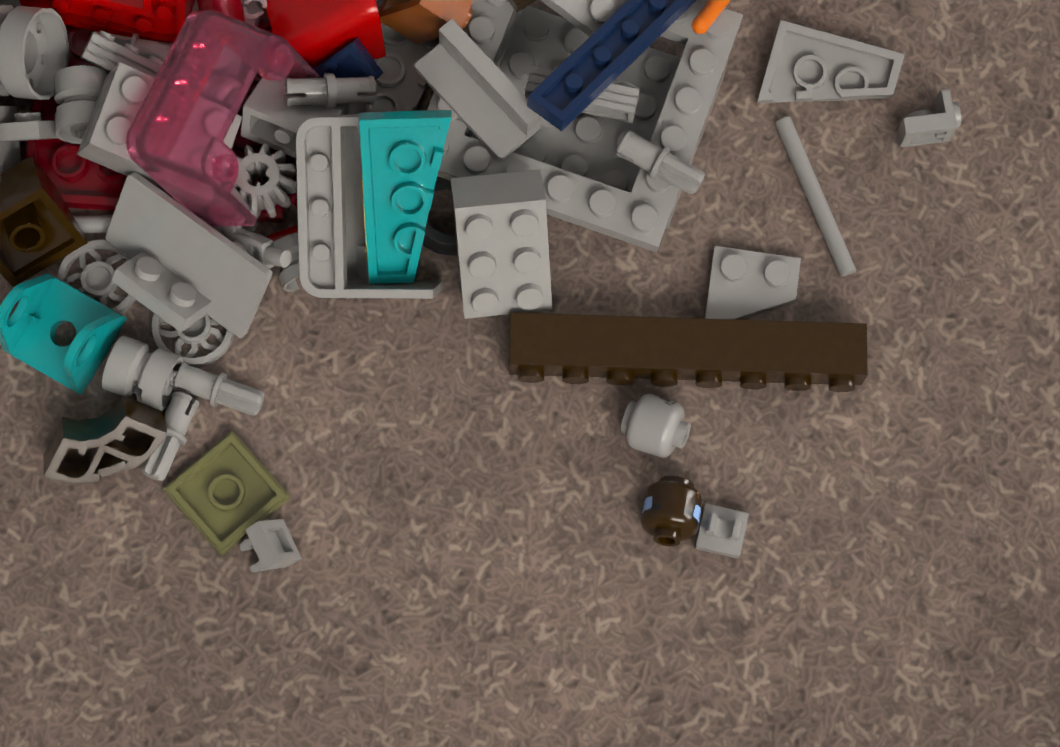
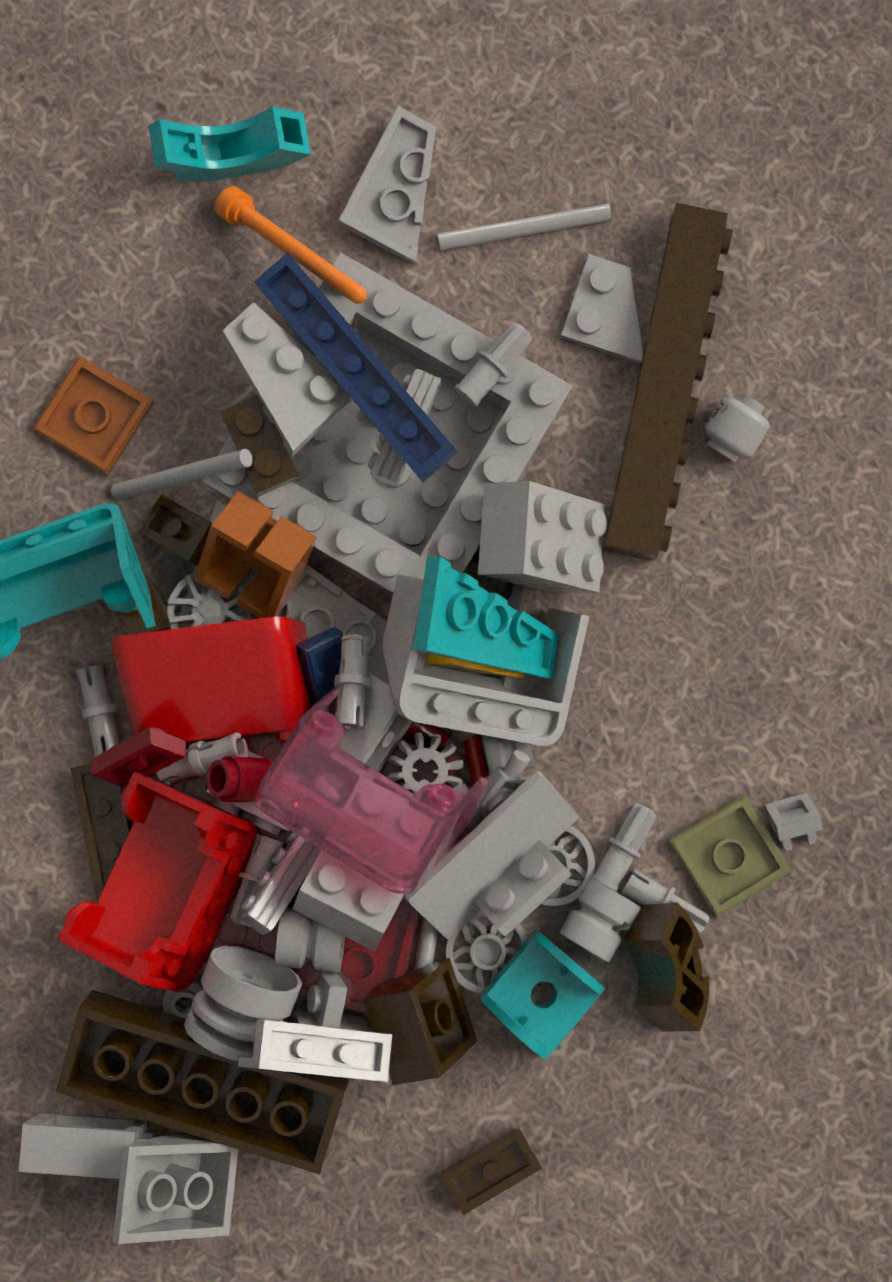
camera: 75 degrees left, 10 degrees up
light grey panel [415,19,541,160] -> none
dark brown head [641,476,703,547] -> none
light grey tile [695,503,749,559] -> none
light grey bracket [897,89,961,148] -> none

